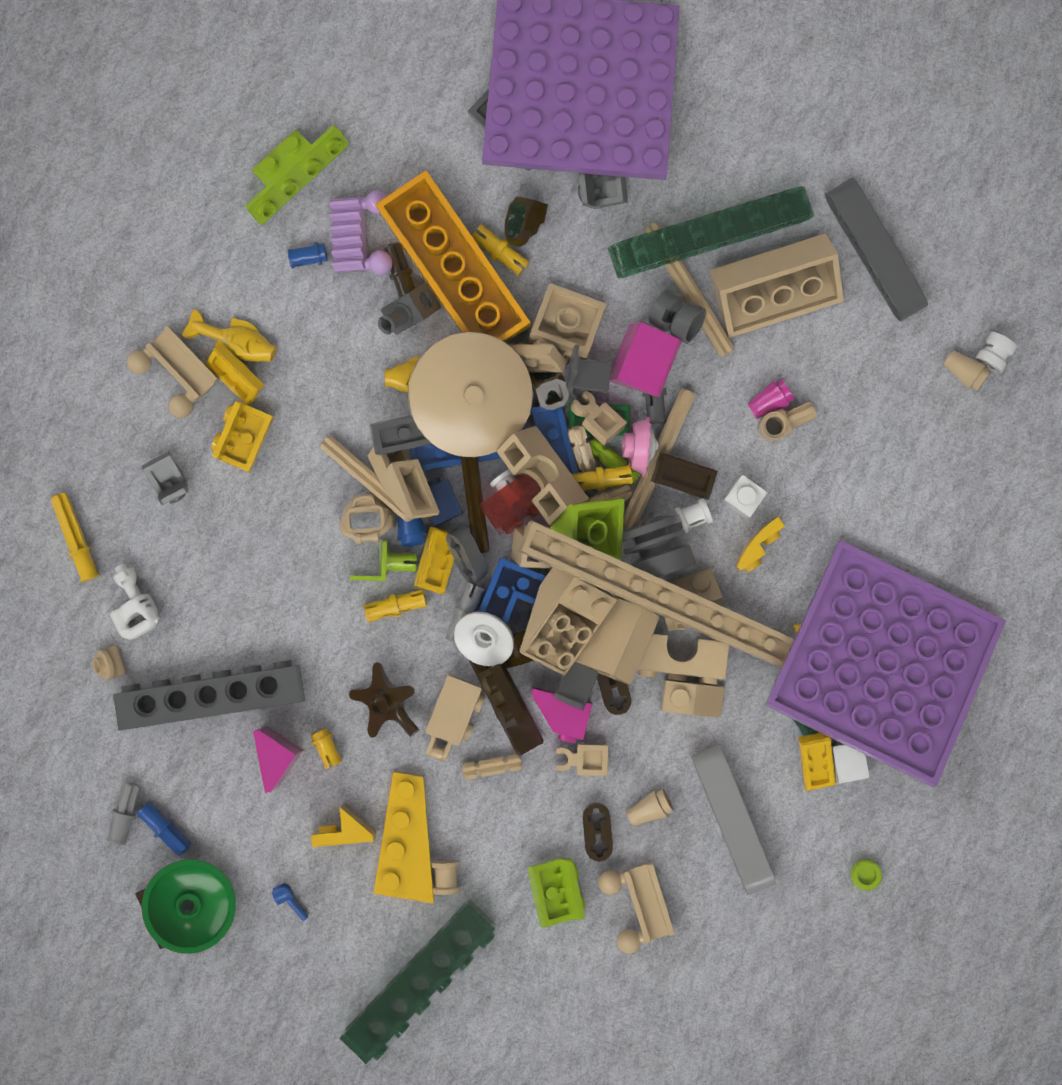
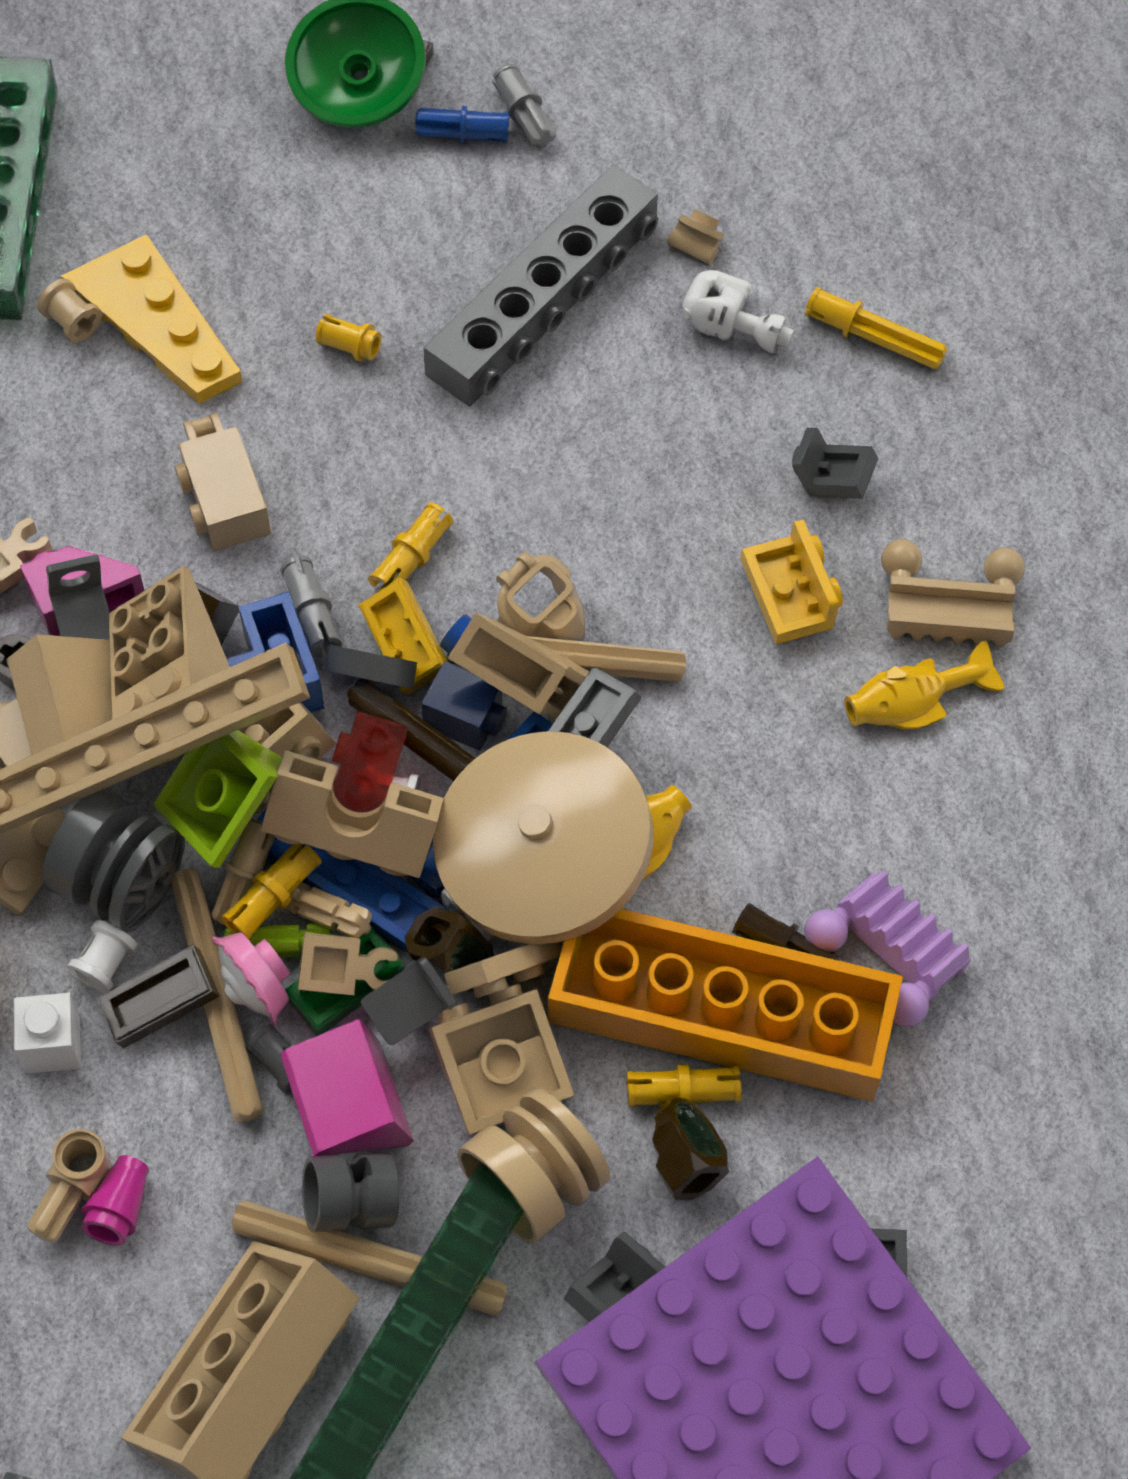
camera: 135 degrees right, 25 degrees down
yellow plate [205,343,265,406] -> none
lime bracket [245,125,349,225] -> none
dark pink slope [253,726,303,793] -> none
blue hand [272,884,308,921] -> none
blue pin [288,241,328,269] -> none
yellow slope [311,804,376,847] -> none
lime bracket [348,540,417,581] -> none
dark brown animal [348,662,420,738] -> none
dark grey bracket [378,282,441,335] -> none
white dish [454,612,514,666] -> none
tan axle [462,754,522,780] -> none
dark brown bracket [468,634,544,756] -> none
none -> tan wheel [457,1088,611,1245]

